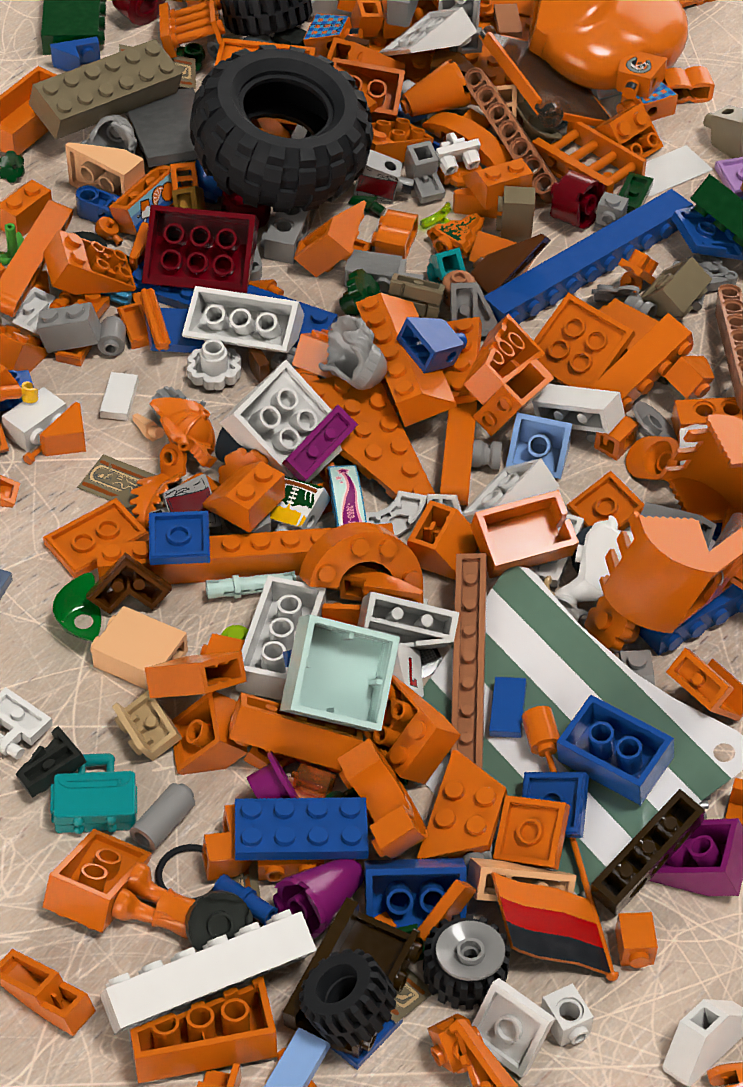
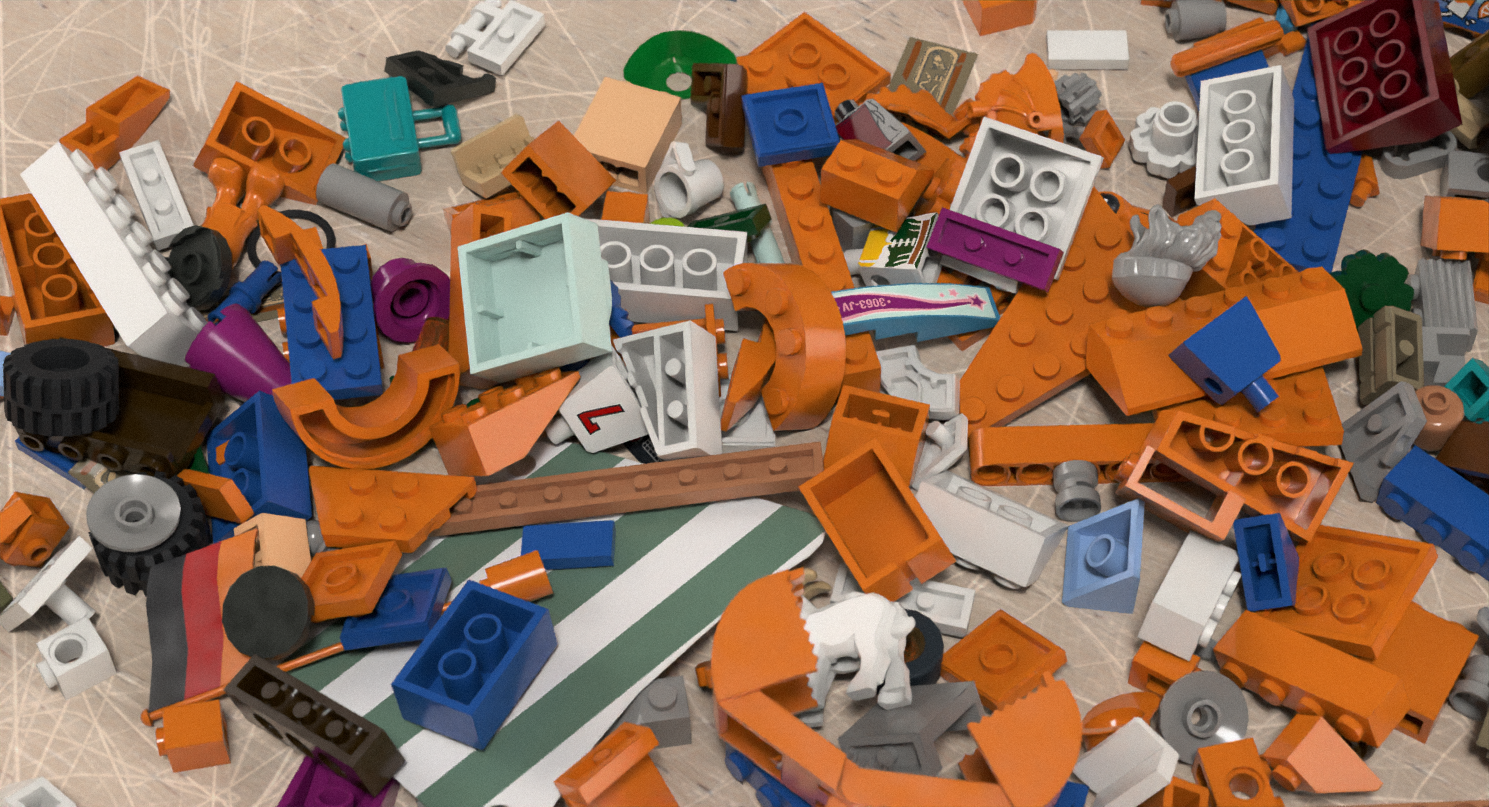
camera: 85 degrees right, 5 degrees up
none -> white plate [119,140,194,251]
none -> pearl dark grey tile [222,566,315,660]
none -> orange slope [257,205,344,360]
none -> white piece [654,141,724,218]
none -> dark green plate [687,204,772,242]
none -> orange tile [1079,110,1125,169]
none -> blue slope [1233,513,1299,611]

